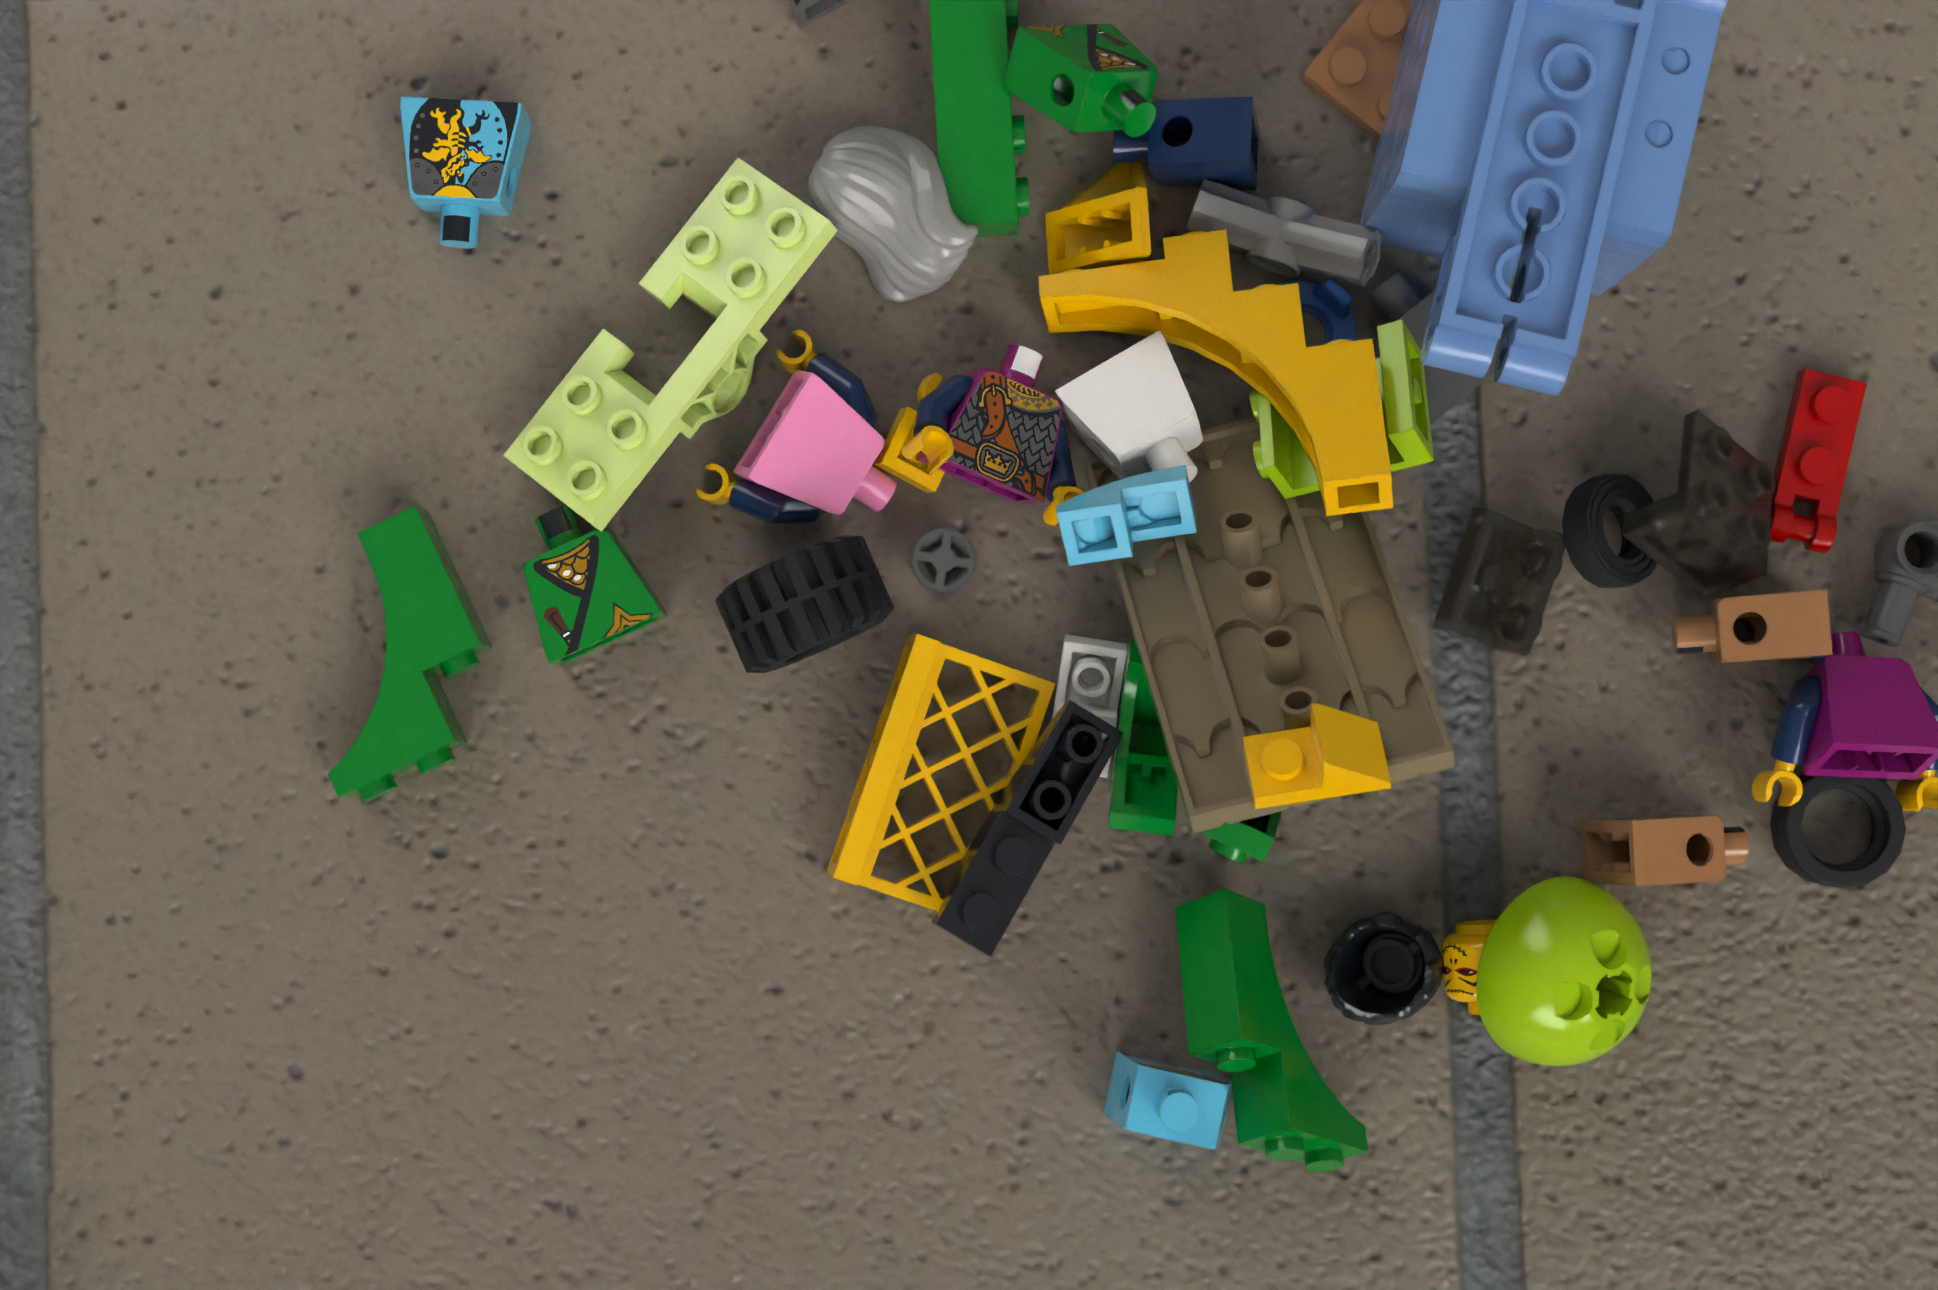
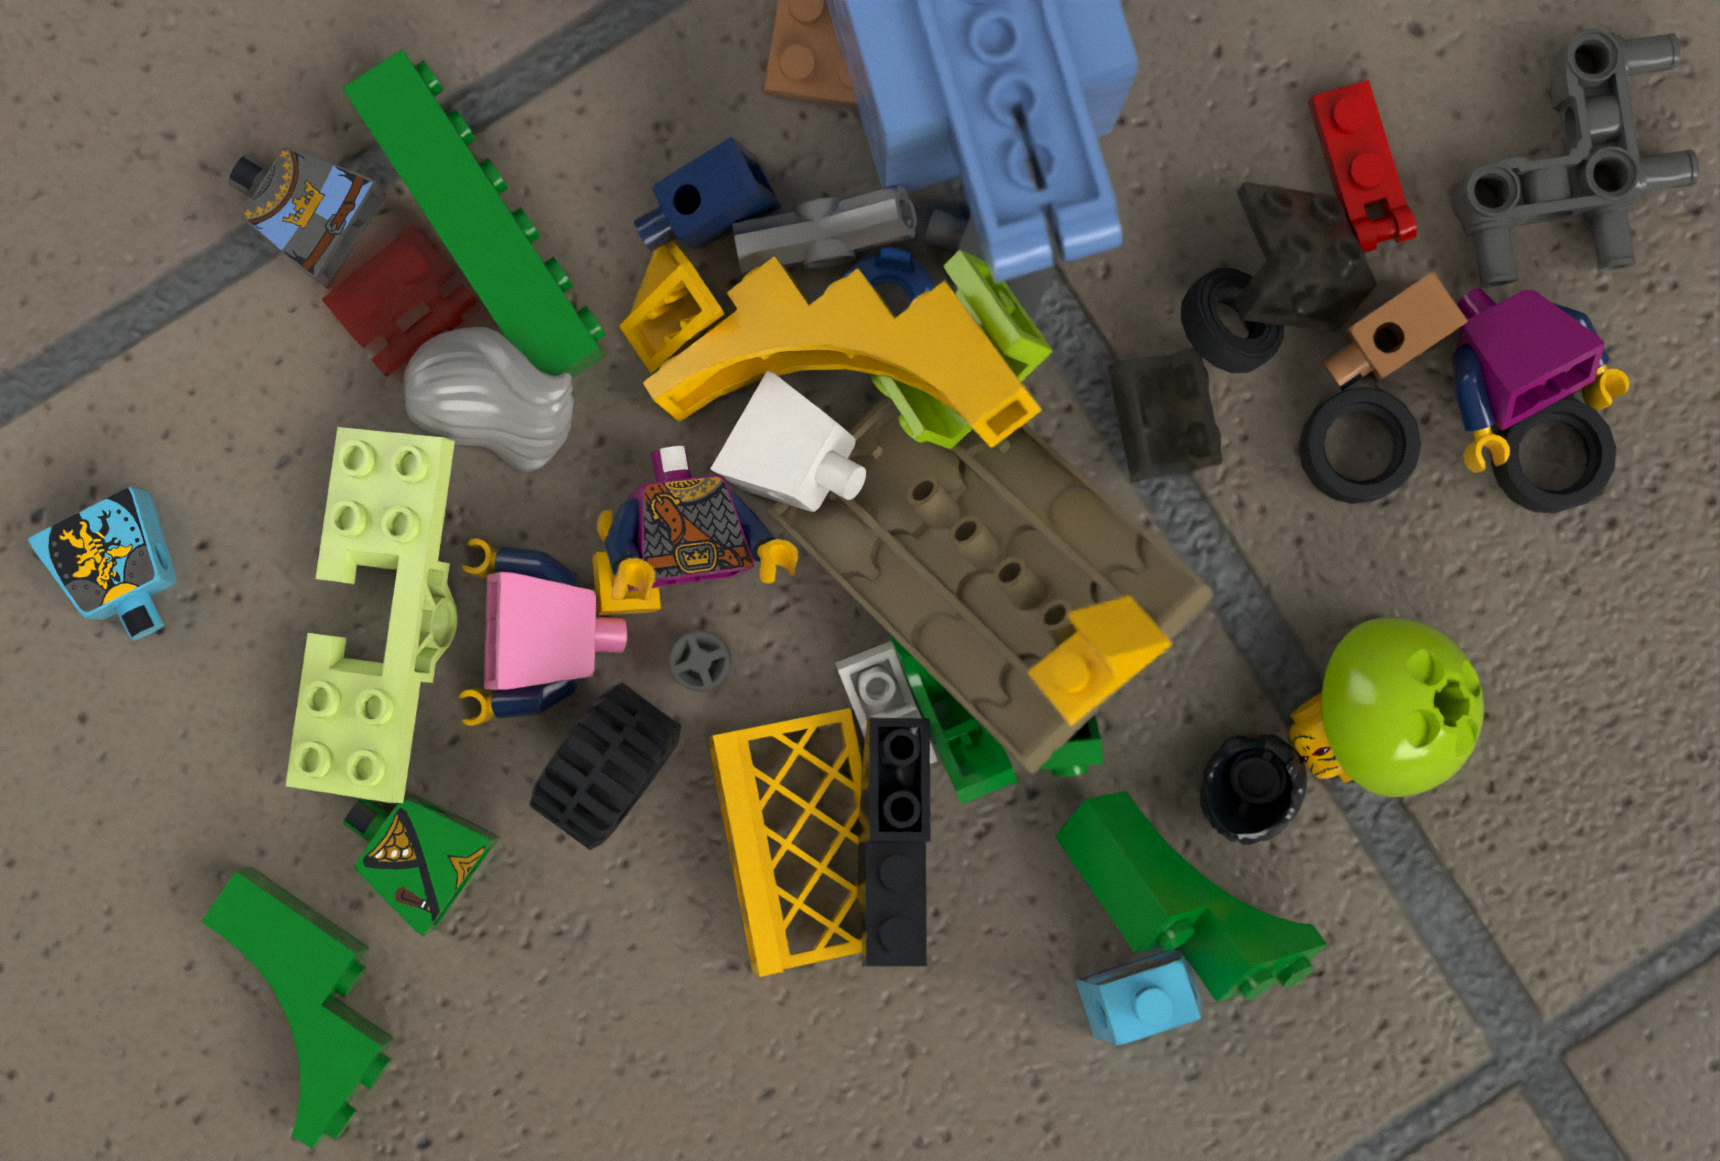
camera: 30 degrees left, 0 degrees up
green torso [1002,24,1158,137] -> none
medium azure slope [1056,465,1197,566] -> none
medium nougat torso [1581,815,1749,887] -> none
none -> clear red plate [321,224,478,377]
none -> black tyre [1299,387,1421,504]

